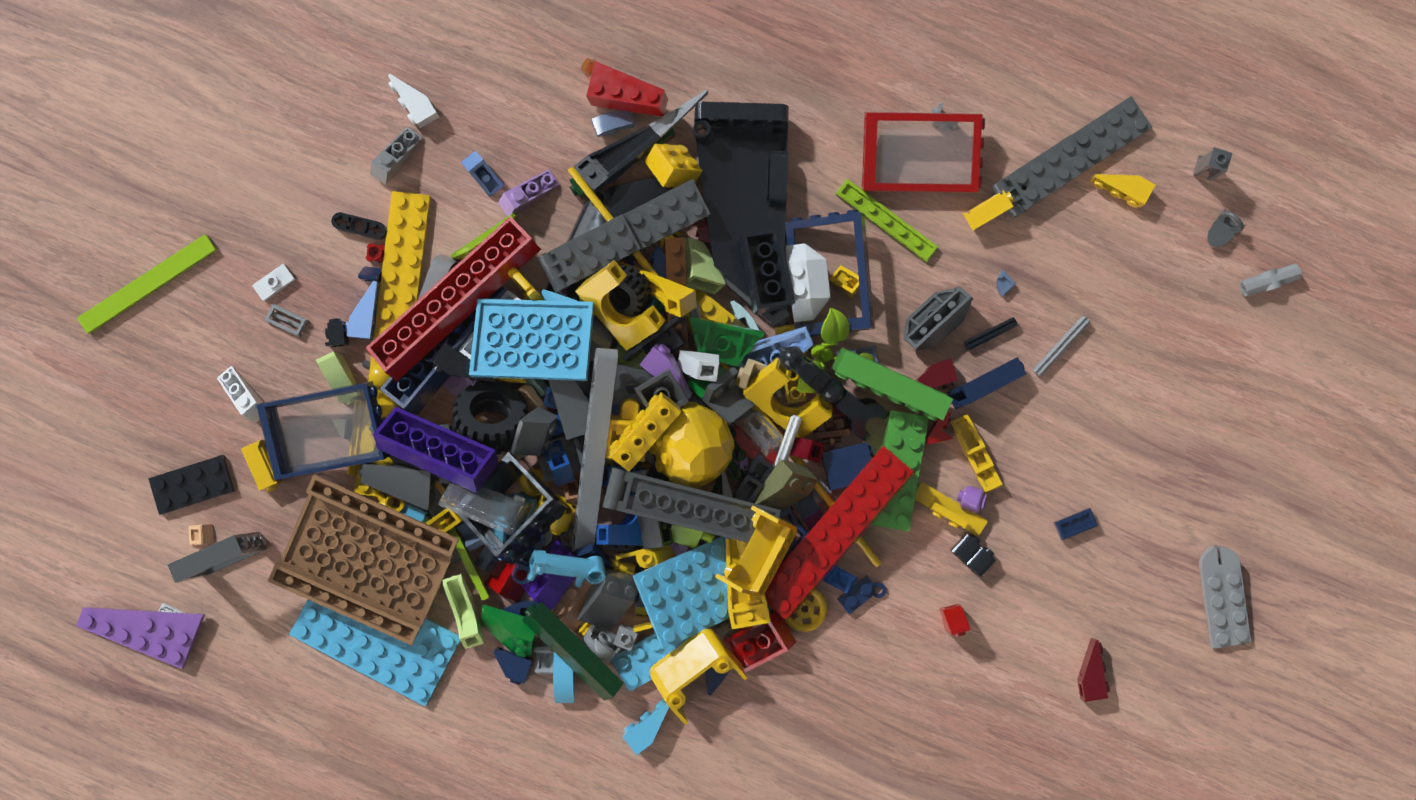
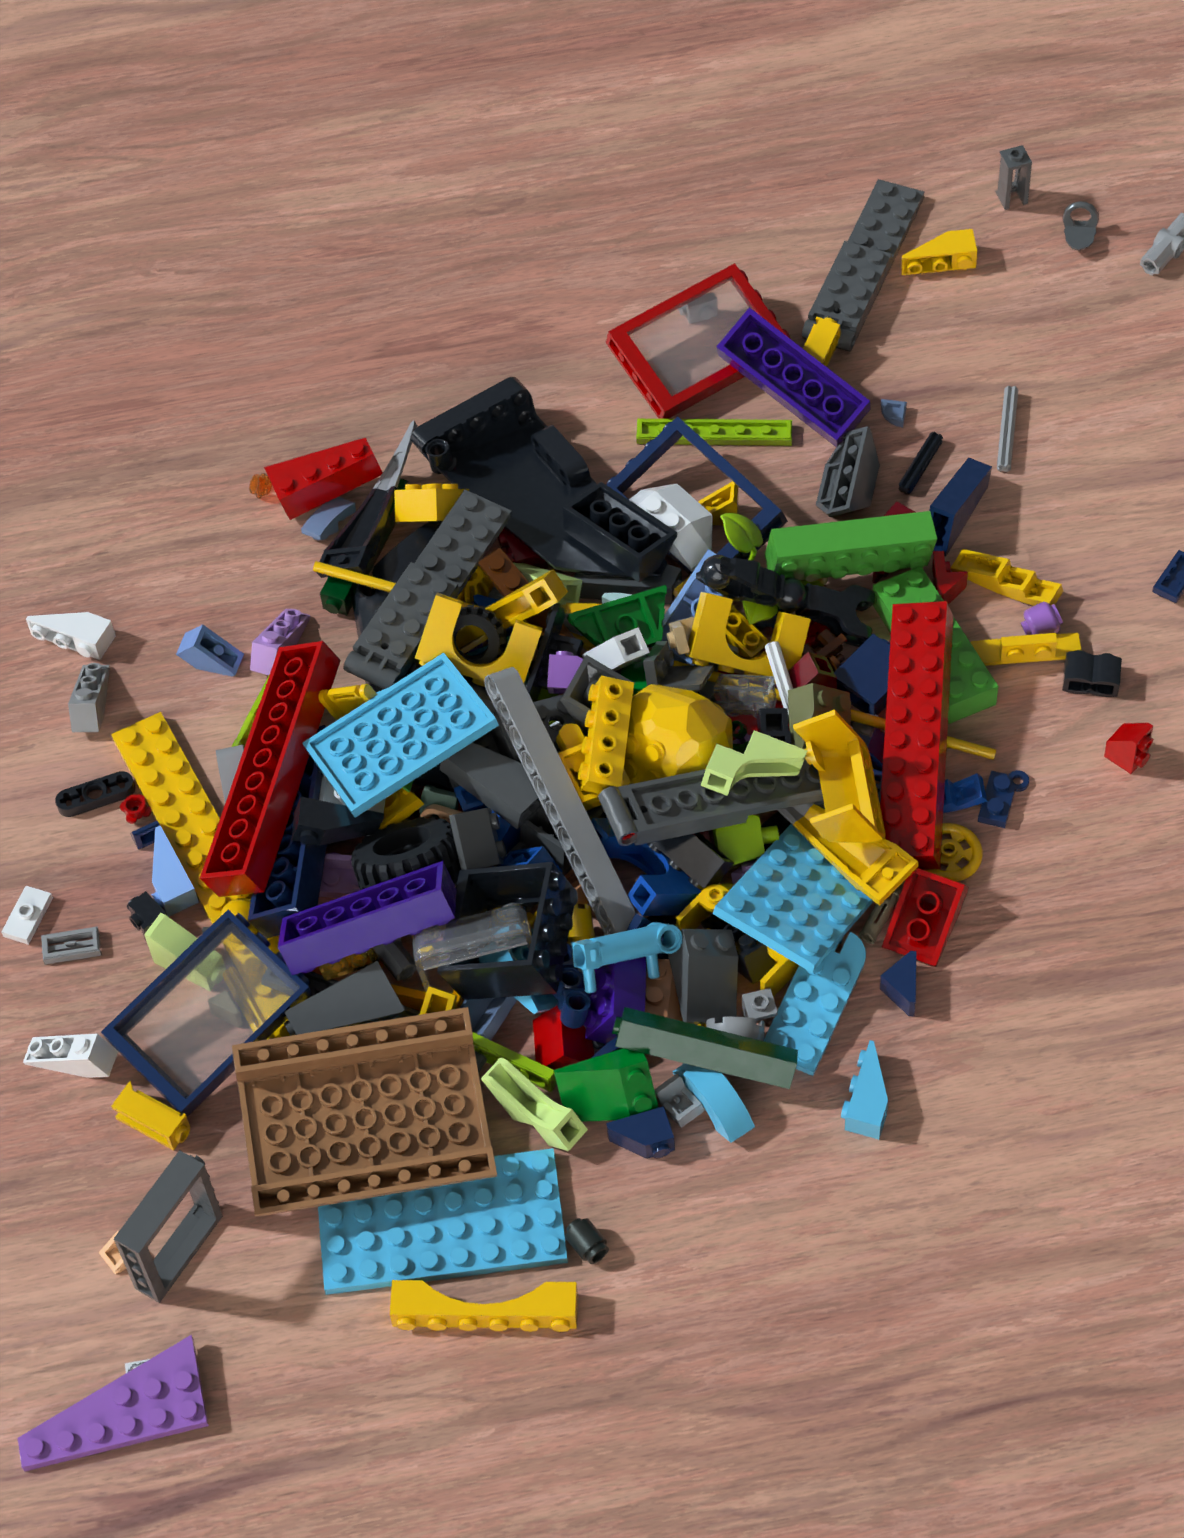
camera: 30 degrees left, 30 degrees down
black plate [148,455,235,515] -> none
black brick [475,545,507,577] -> none
yellow windscreen [650,628,748,725] -> none
none -> yellow arch [390,1280,578,1332]
none -> pearl dark grey brick [565,1218,609,1264]
none -> yellowish green arch [701,730,807,796]
none -> dark purple brick [716,307,871,447]

